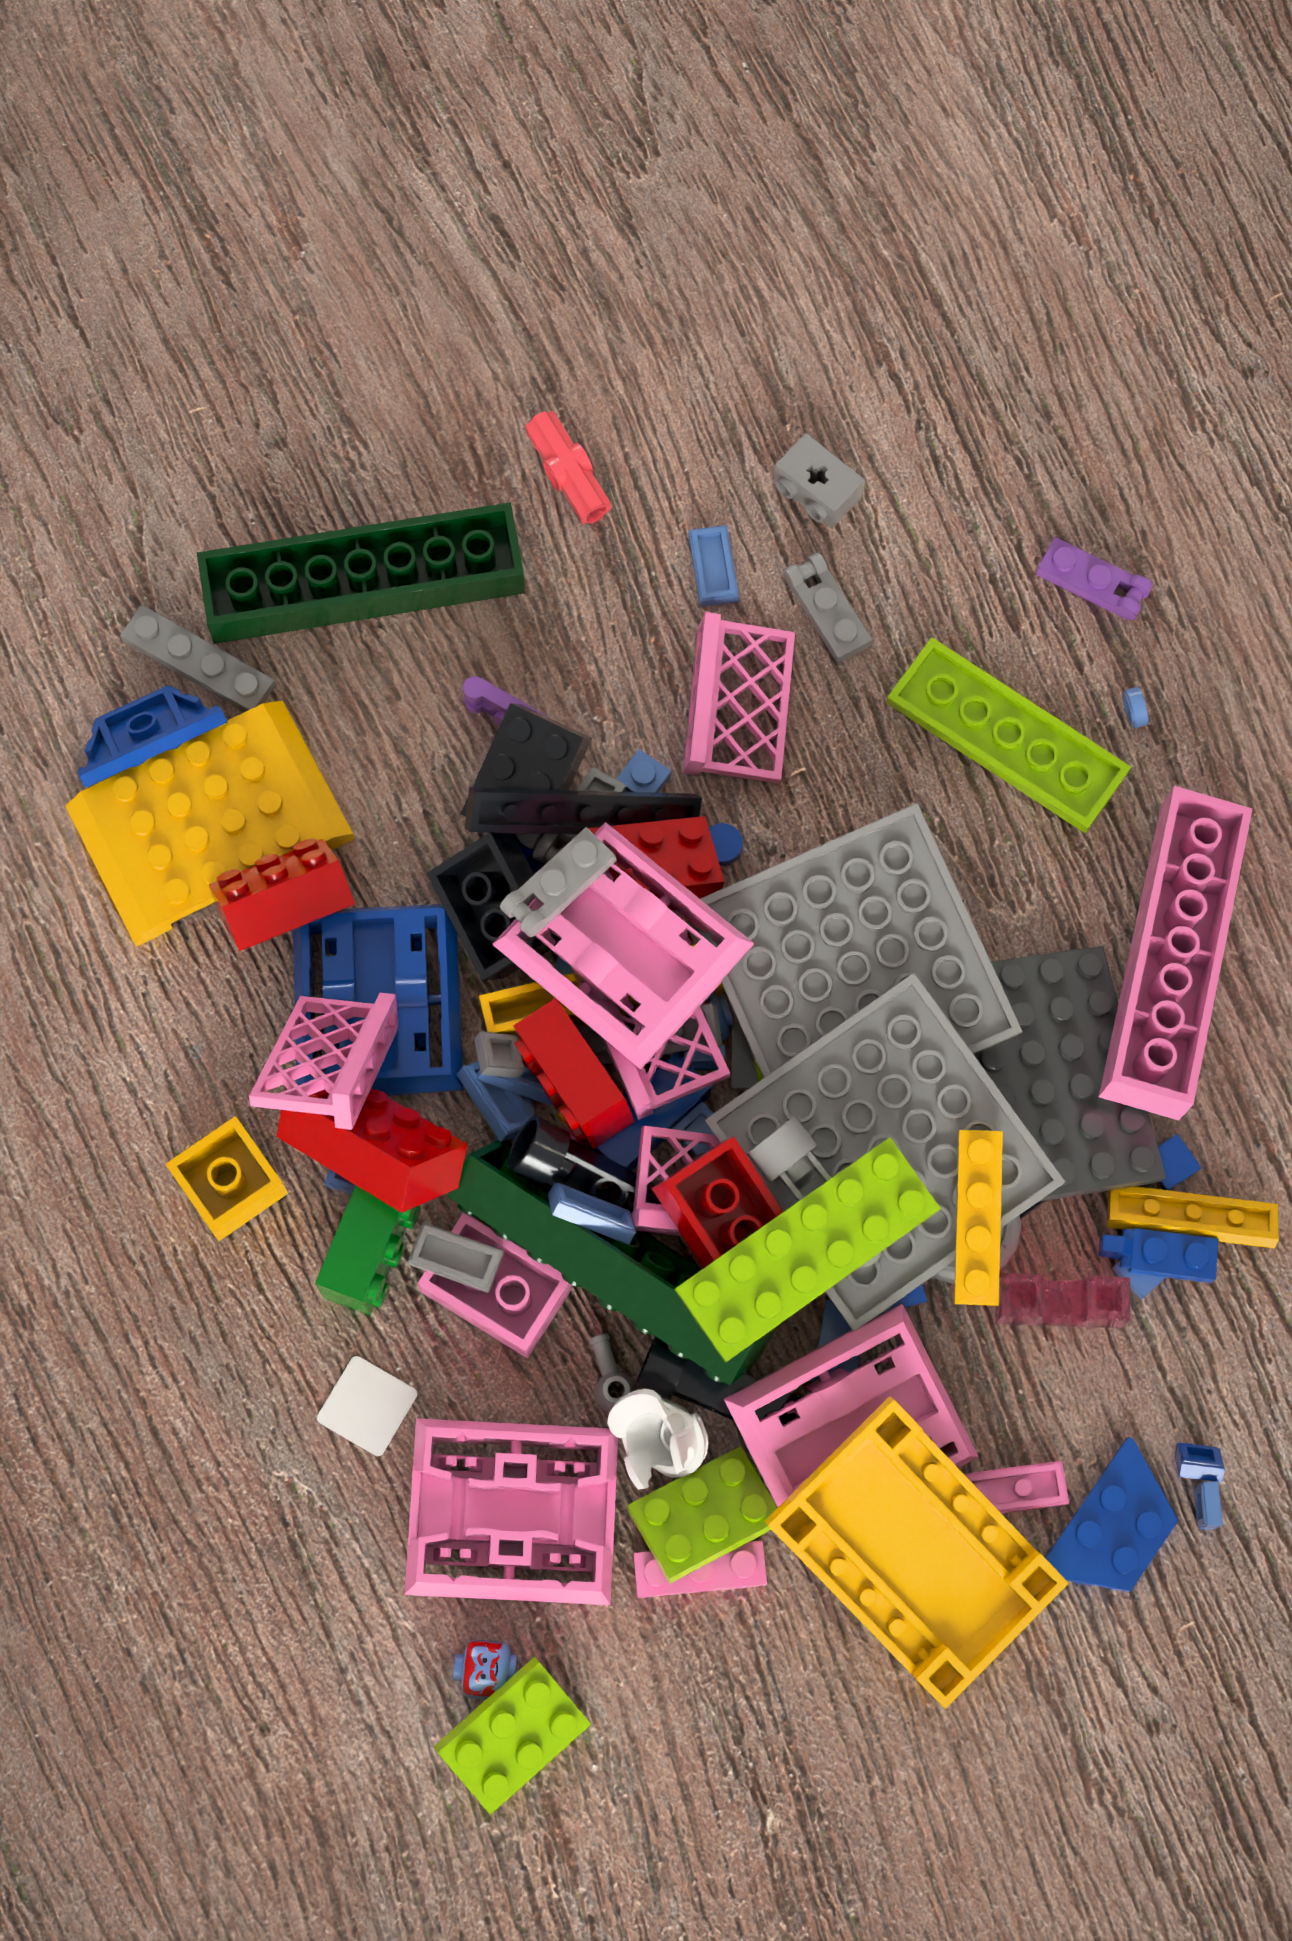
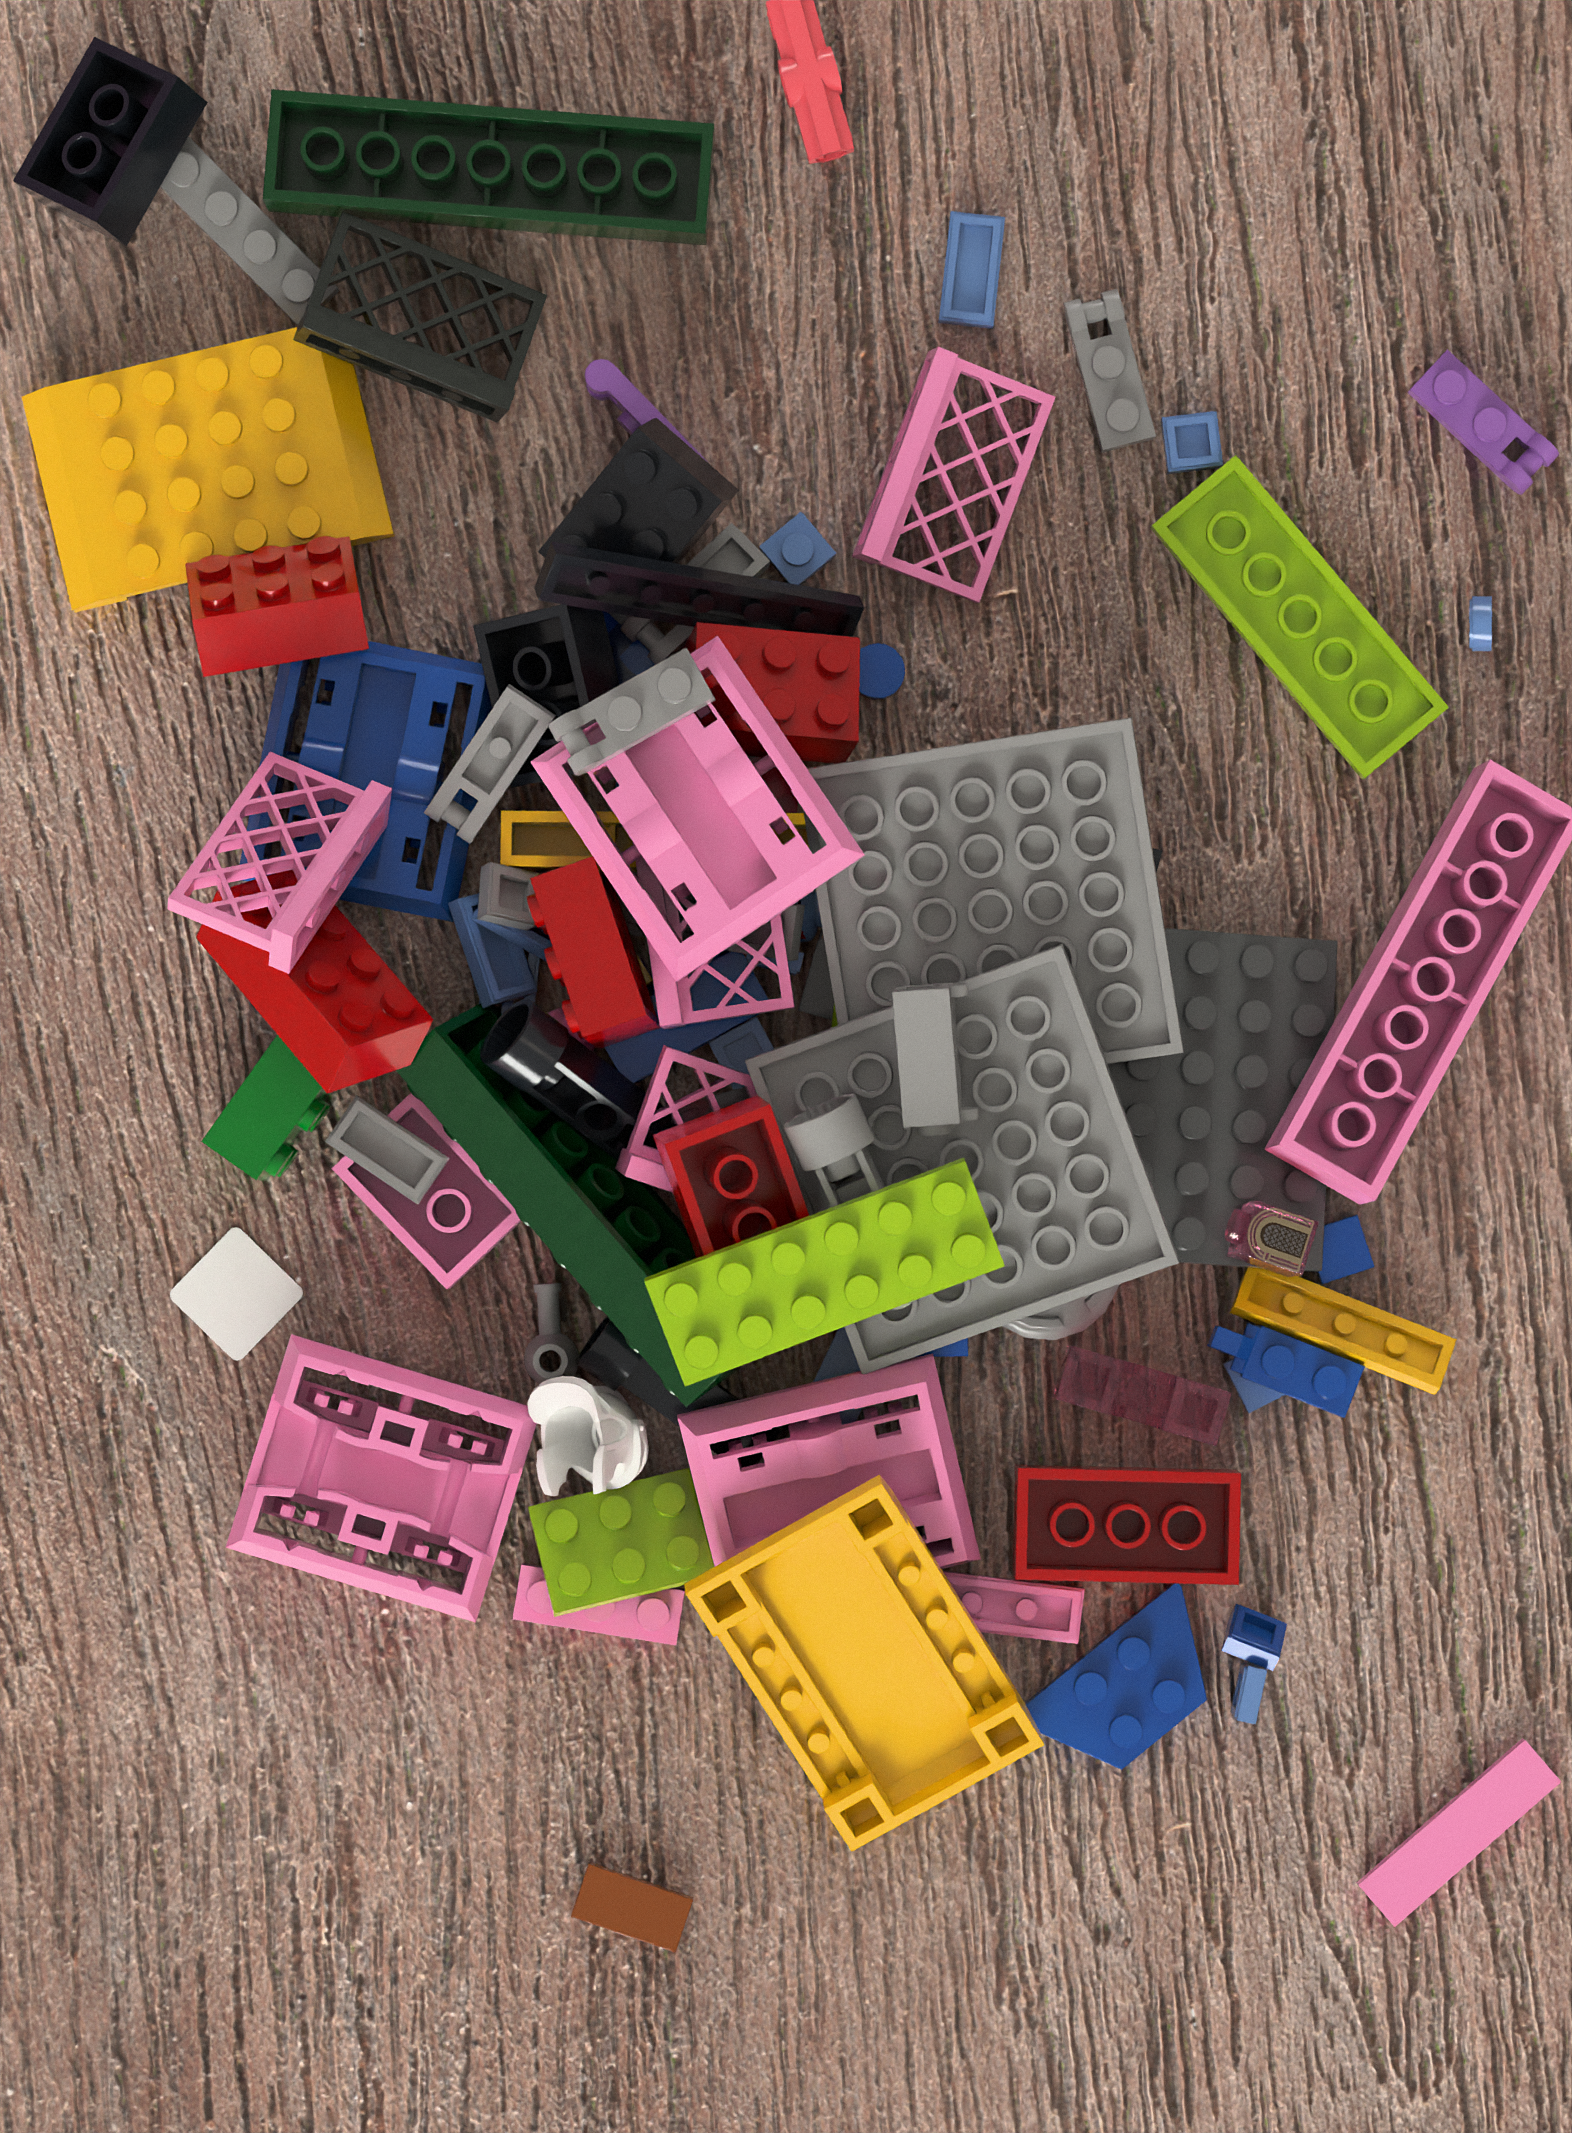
camera: 15 degrees right, 15 degrees up
blue wing [78,685,227,788] -> none
yellow brick [165,1116,288,1241] -> none
lime plate [433,1657,591,1815] -> none
medium blue head [453,1639,518,1699] -> none
medium blue tile [548,1183,636,1245] -> none
light grey brick [773,433,865,529] -> none
yellow plate [954,1130,1003,1306] -> none
none -> black brick [13,37,208,246]
none -> pearl dark grey fence [293,211,547,423]
none -> light grey plate [424,684,556,844]
none -> dark orange tile [571,1862,694,1952]
none -> light grey brick [892,982,979,1136]
none -> red brick [1013,1464,1241,1585]
none -> medium blue tile [1161,411,1223,474]
none -> brick [1225,1200,1319,1277]

